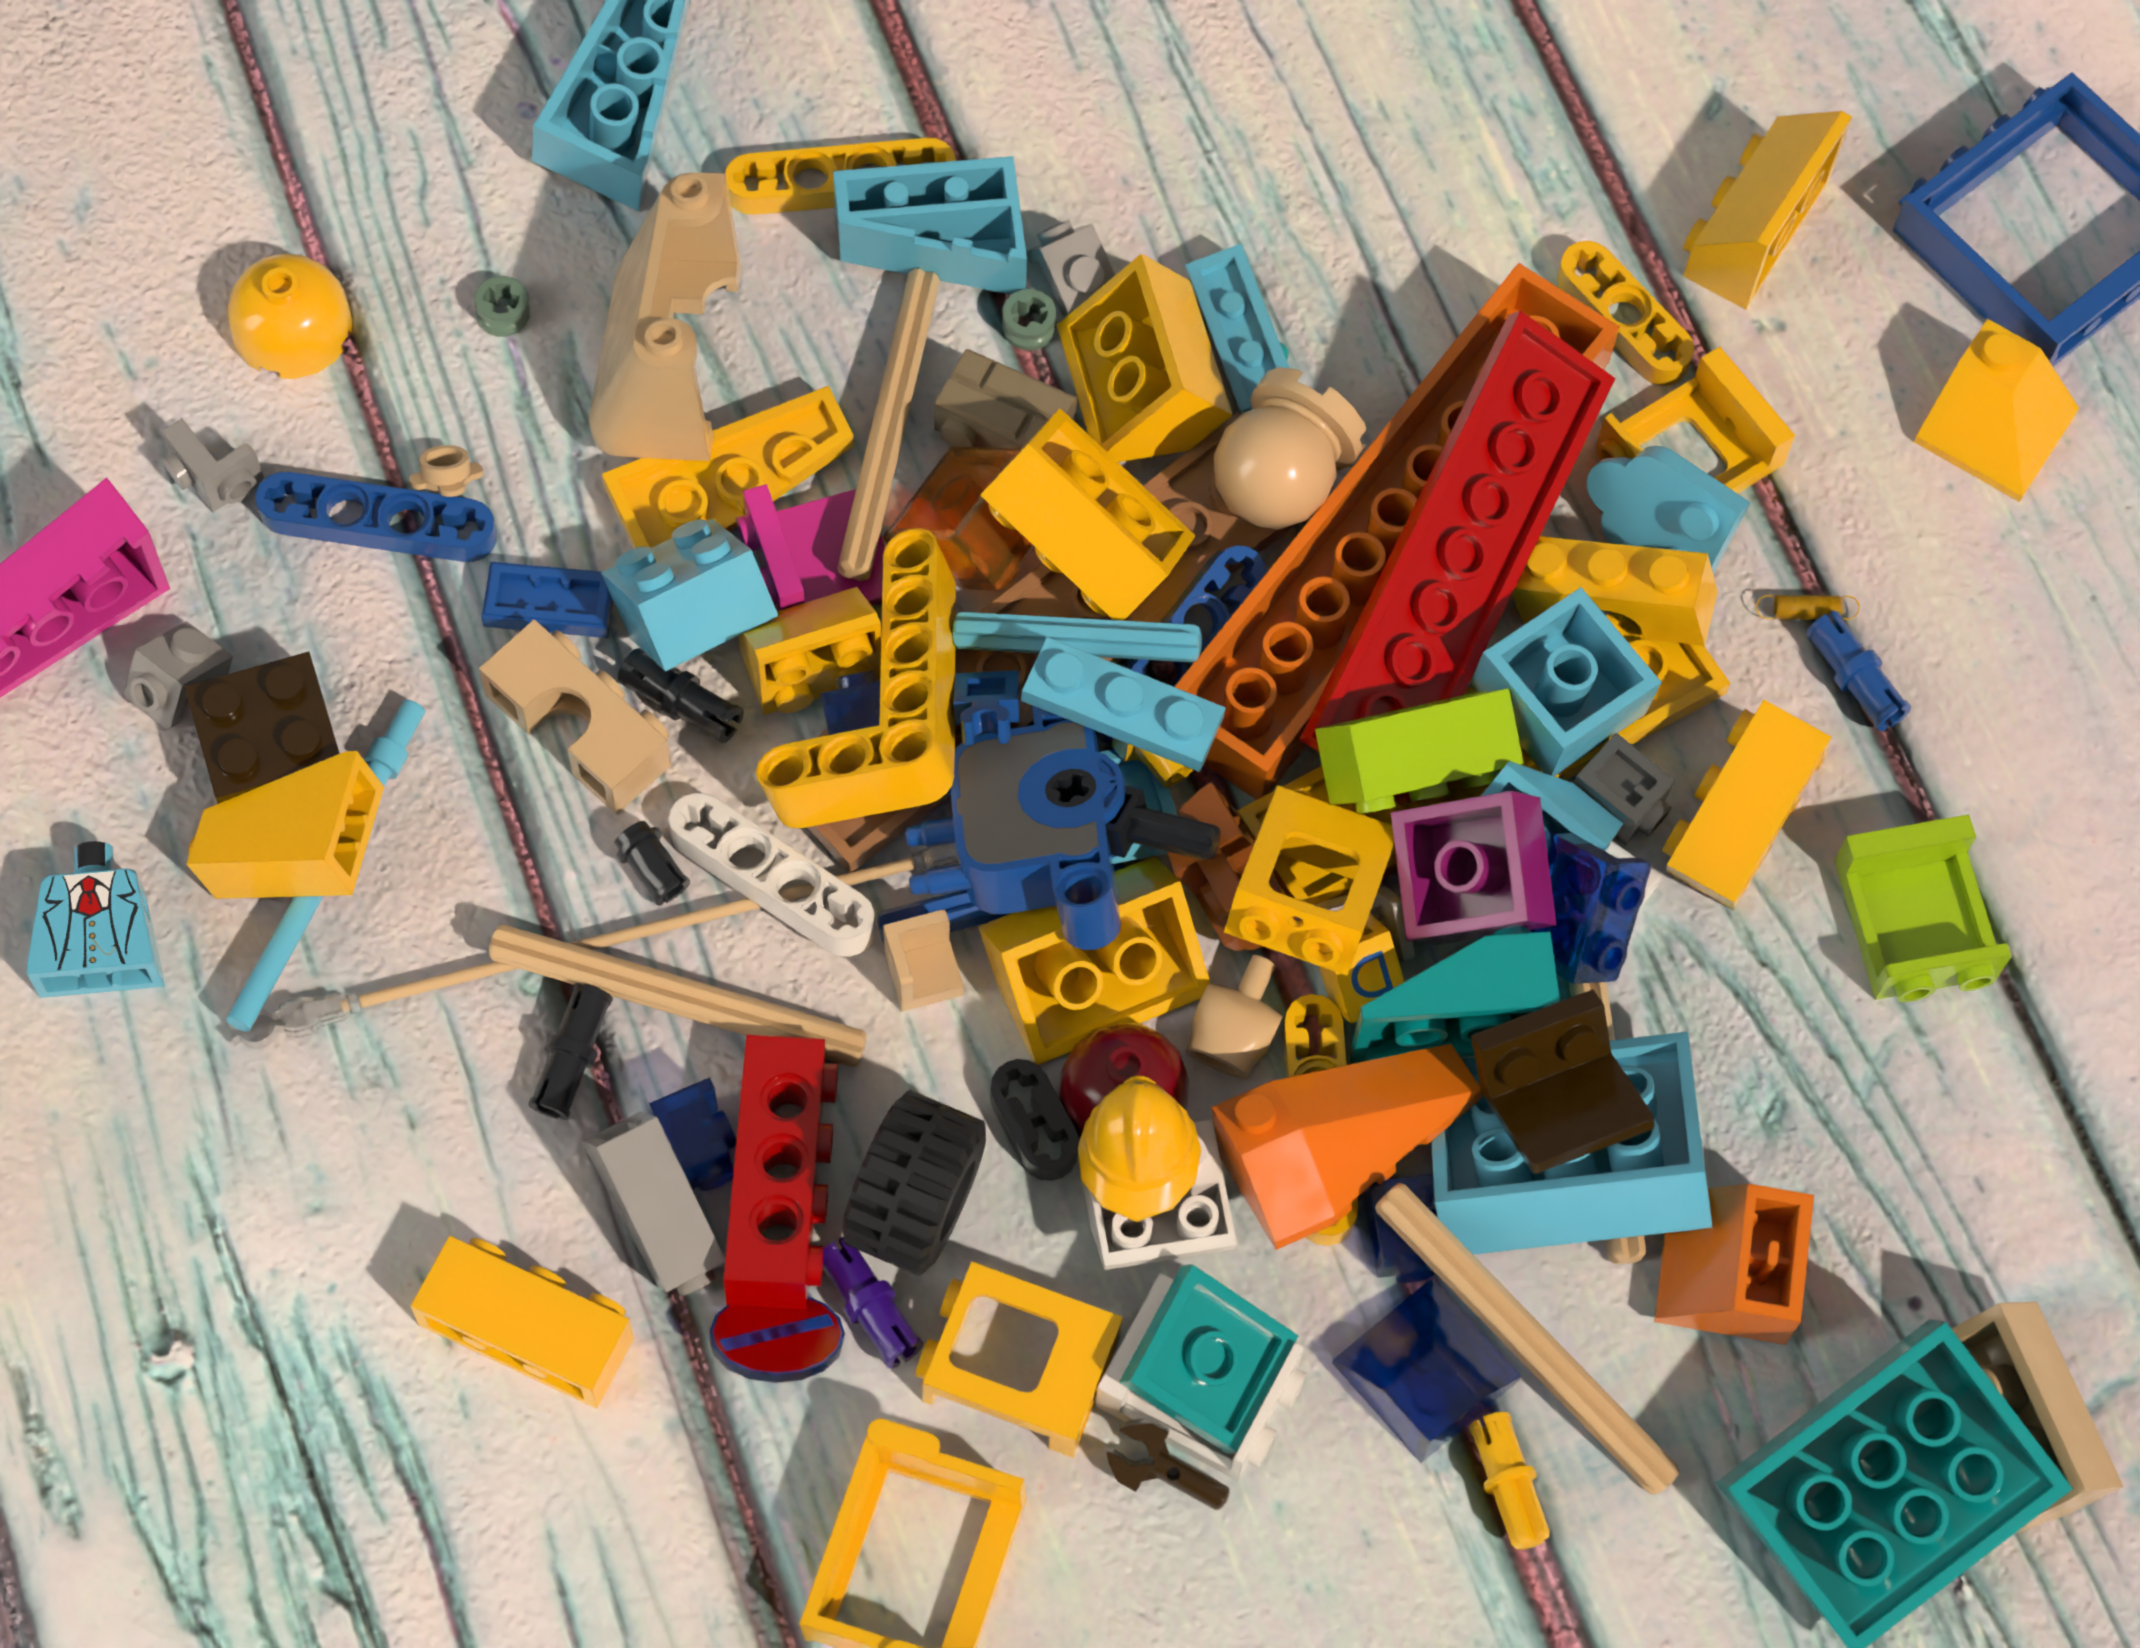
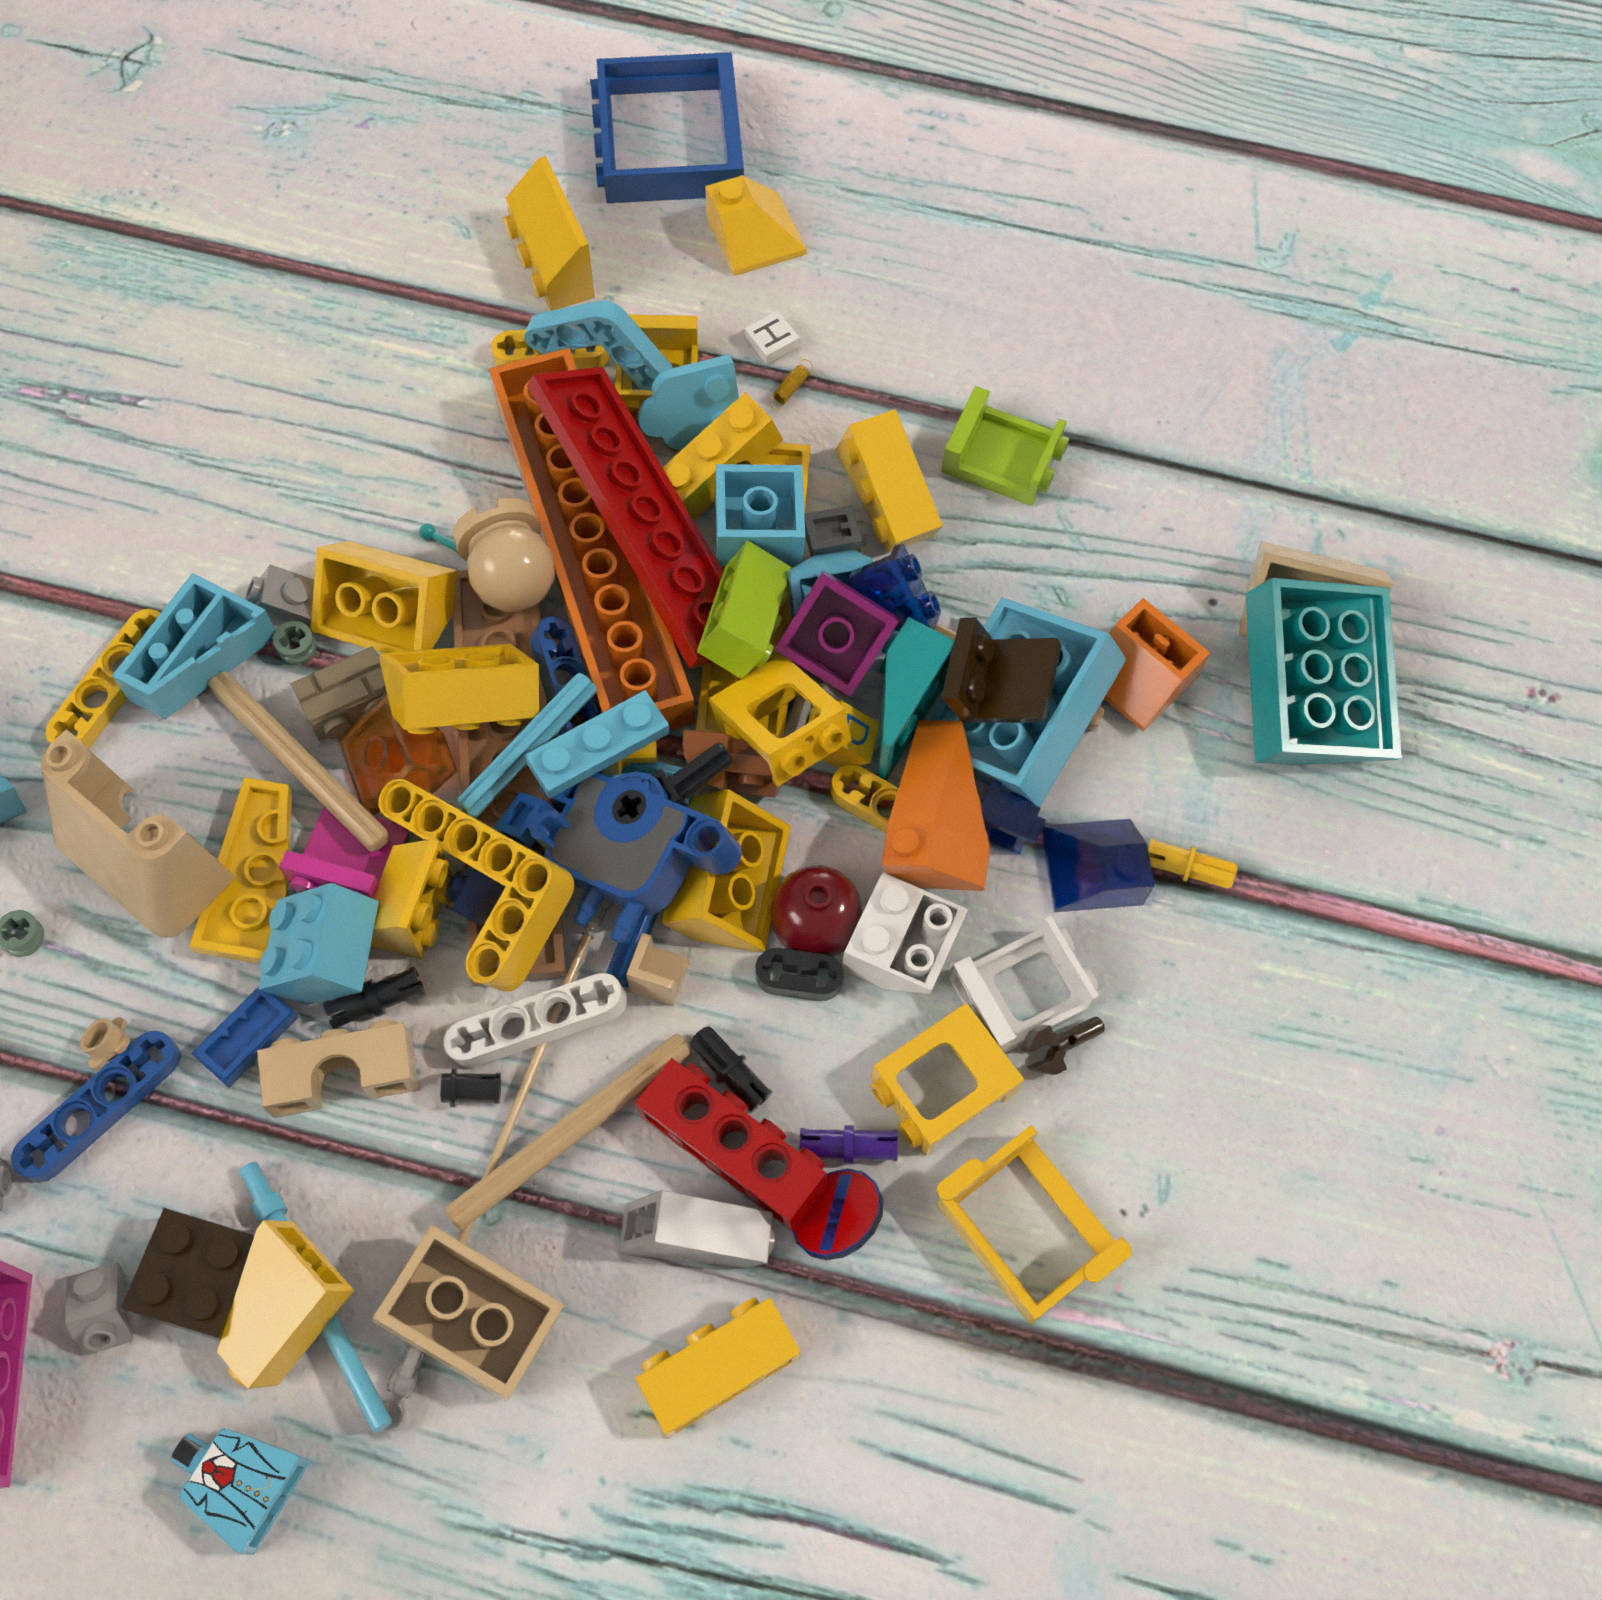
camera: 55 degrees left, 0 degrees up
black pin [528,983,613,1120] -> none
clear blue brick [649,1077,736,1191] -> none
black tyre [843,1090,986,1276] -> none
yellow piece [1078,1076,1201,1222] -> none
teal plate [1119,1264,1299,1453] -> none
medium azure plate [1185,243,1289,414] -> none
tan piece [1185,955,1283,1079] -> none
tan axle [1375,1183,1680,1495] -> none
blue pin [1805,611,1911,731] -> none
none -> tan brick [373,1224,565,1401]
none -> medium azure beam [524,300,673,390]
none -> black axle [690,1026,773,1113]
none -> white tile [744,311,800,364]

